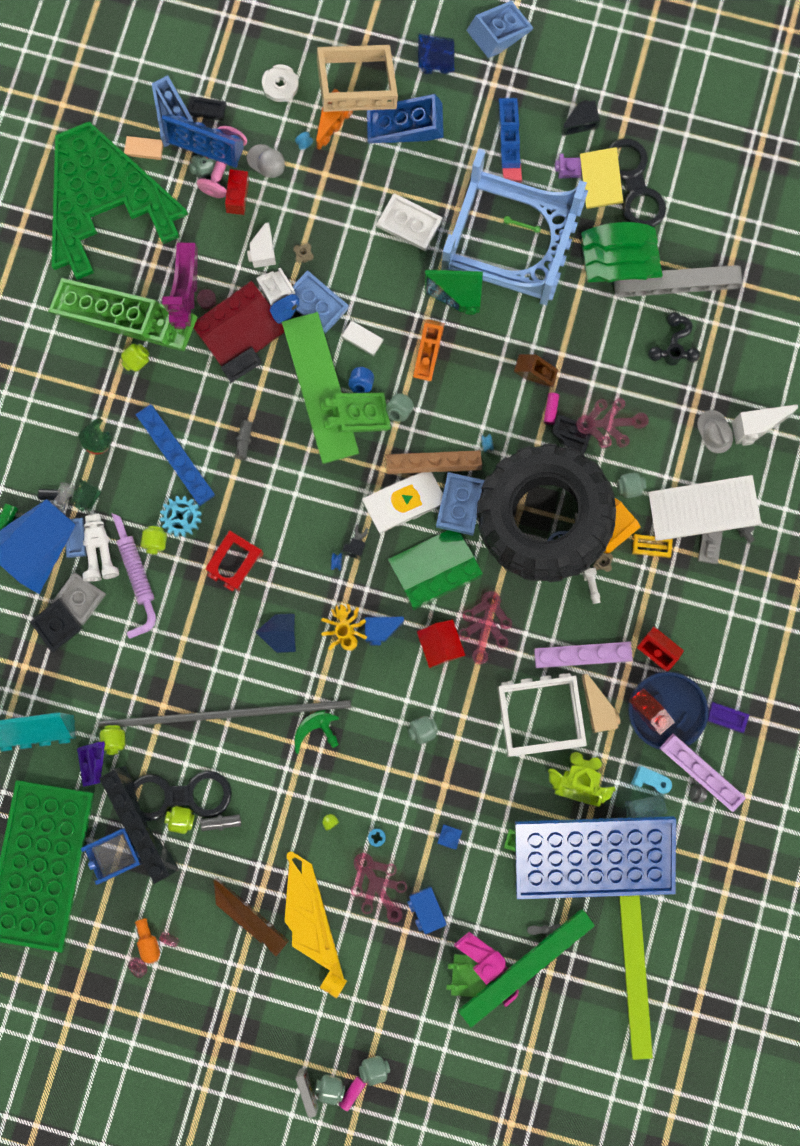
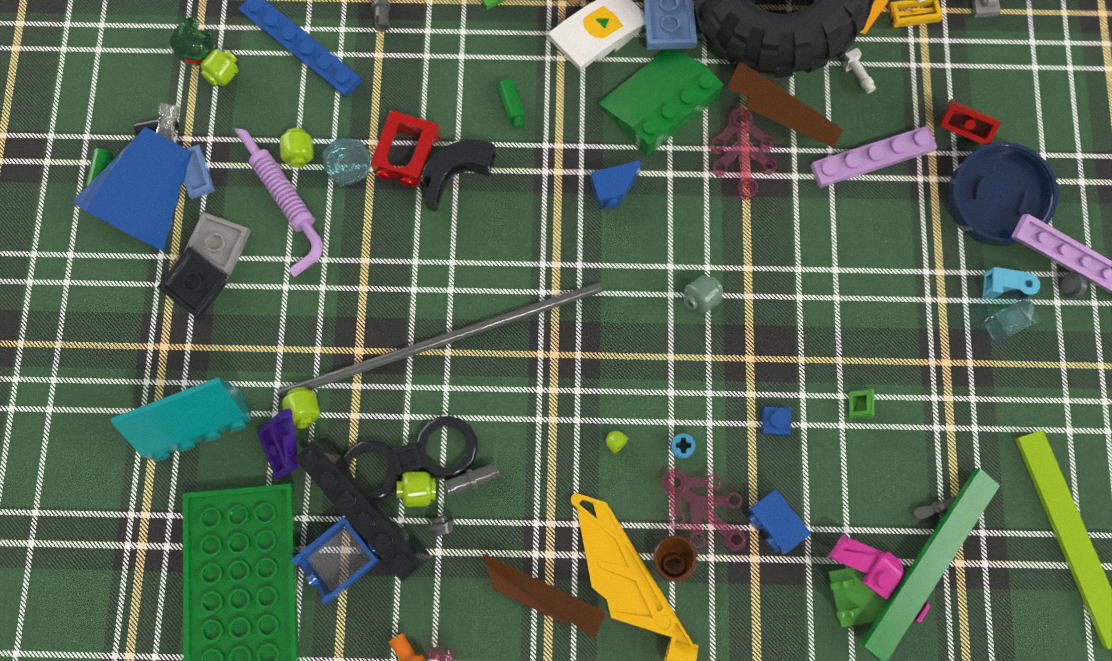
camera: 15 degrees left, 5 degrees down
clear green window [72,479,102,512] -> none
white piece [82,514,119,582] -> none
medium azure gear [160,496,202,538] -> none
dark blue slope [255,614,296,653] -> none
green piece [294,710,339,754] -> none
yellow animal [321,604,367,651] -> none
blue bush [331,553,342,570] -> none
black piece [343,525,368,560] -> none
red slope [417,620,466,668] -> none
white window [498,673,587,757] -> none
plate [515,816,676,899] -> none
lime piece [548,752,616,807] -> none
tan slope [581,674,620,733] -> none
dark tan plate [593,553,613,572] -> none
clear red slope [629,688,675,735] -> none
dark purple tile [708,702,749,733] -> none
none -> lime head [200,49,238,87]
none -> clear light blue hat [323,138,372,185]
none -> black arch [422,140,496,211]
none -> dark grey plate [427,515,454,537]
none -> green cylinder [497,79,525,129]
none -> reddish brown piece [653,536,697,582]
none -> reddish brown wedge [727,62,842,148]

